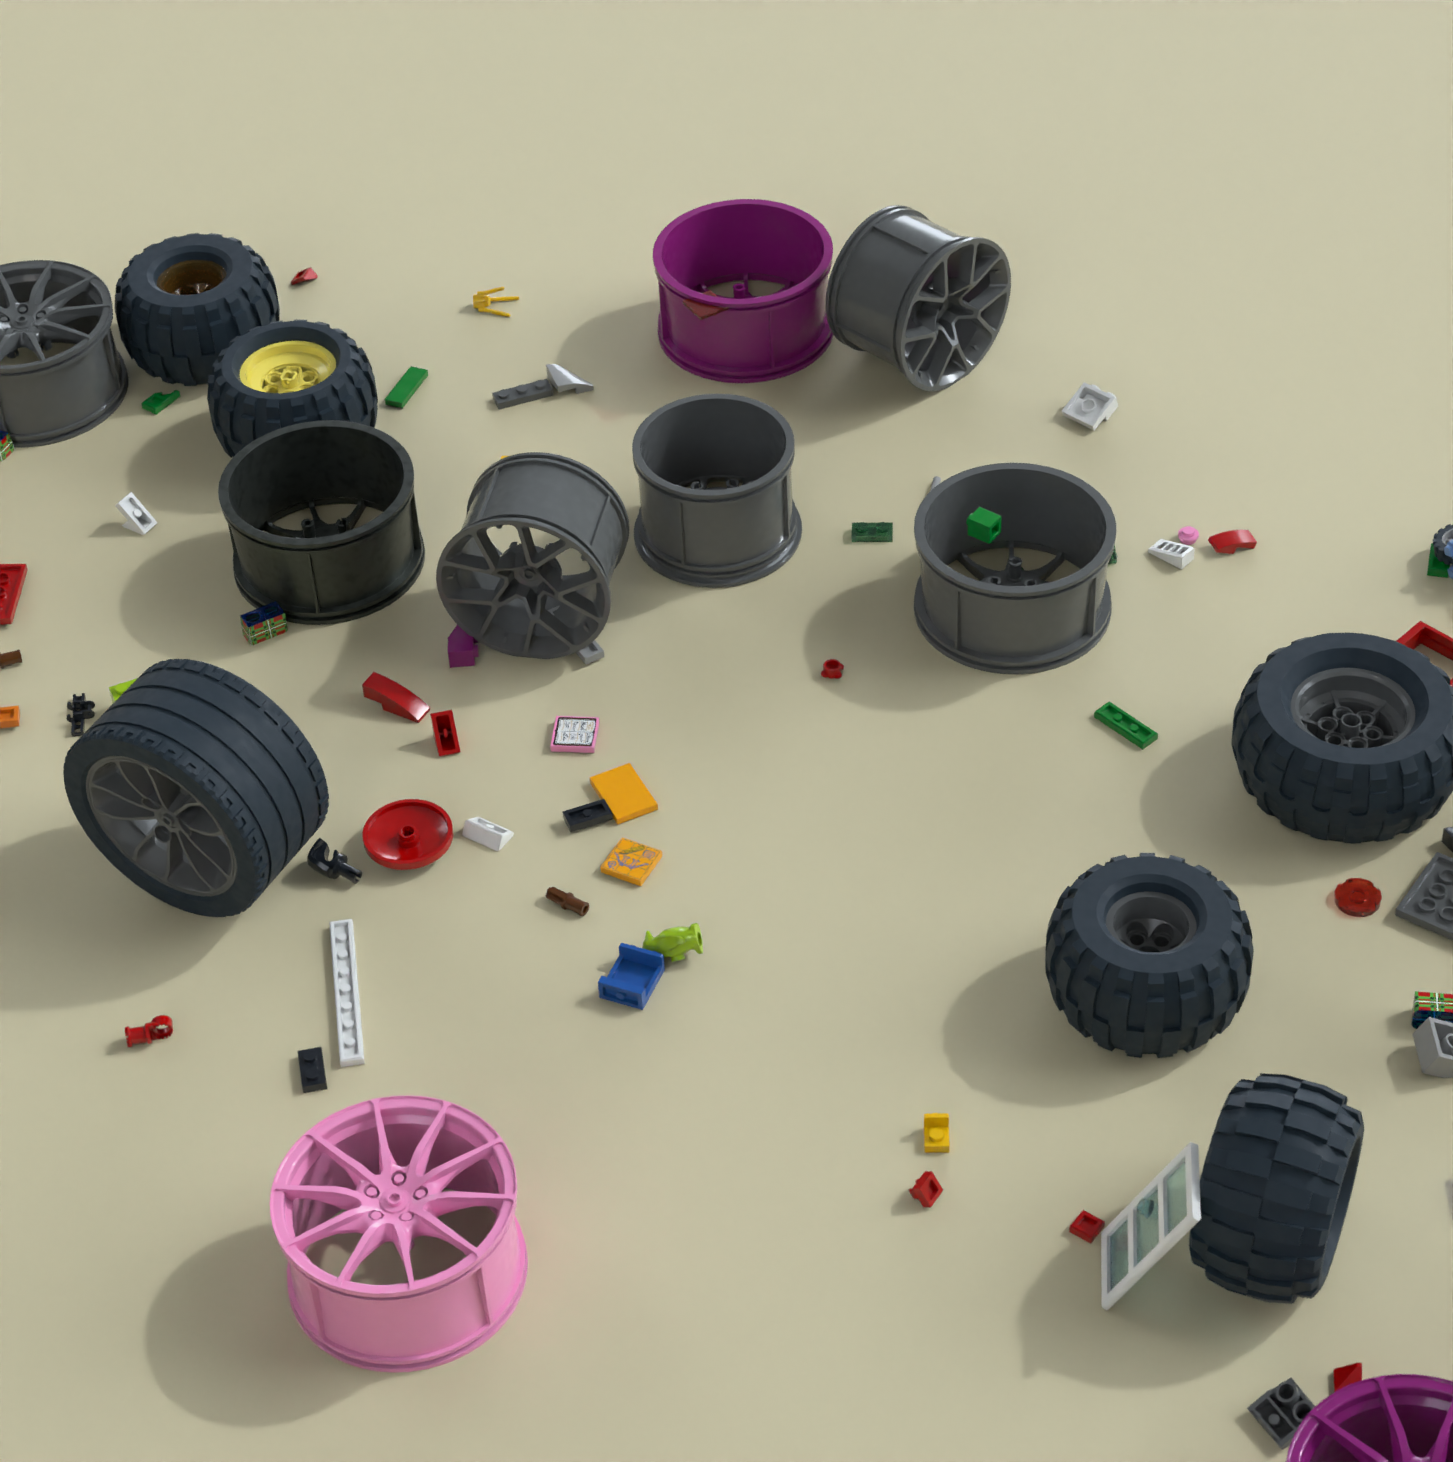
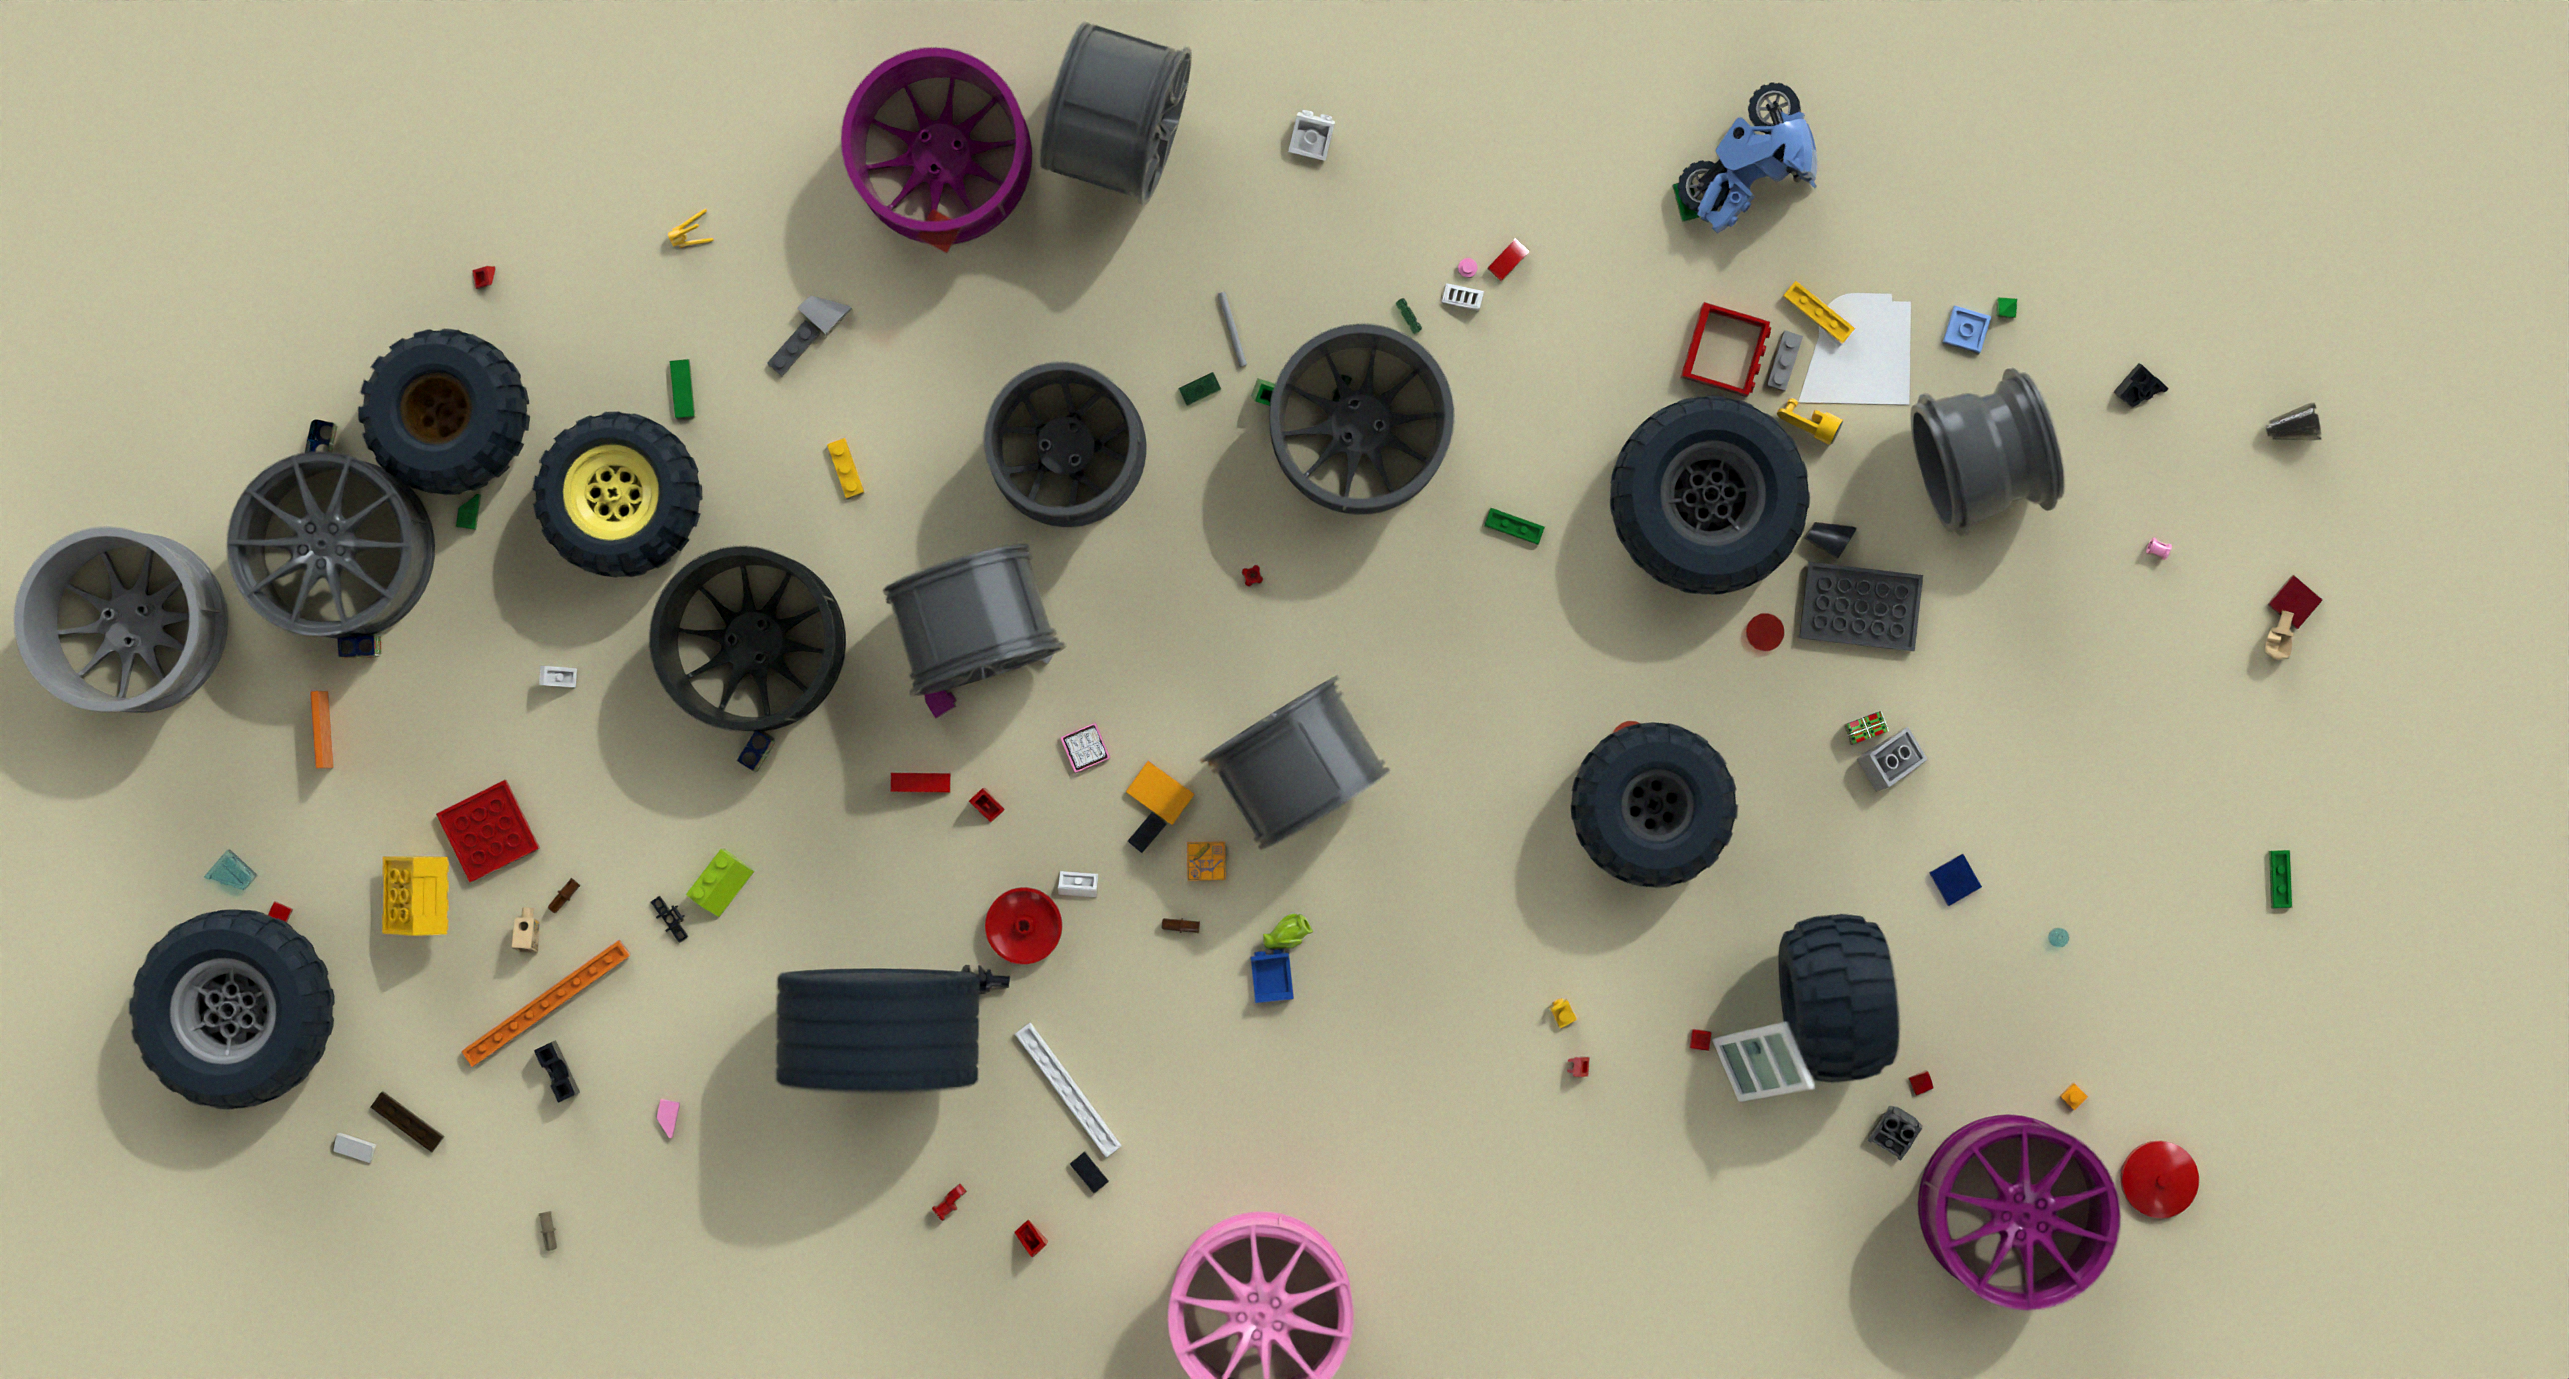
camera: 30 degrees left, 45 degrees up
green brick [966,507,1001,544] -> none
none -> red slope [1014,1219,1048,1258]
none -> dark grey wheel [1199,675,1390,850]

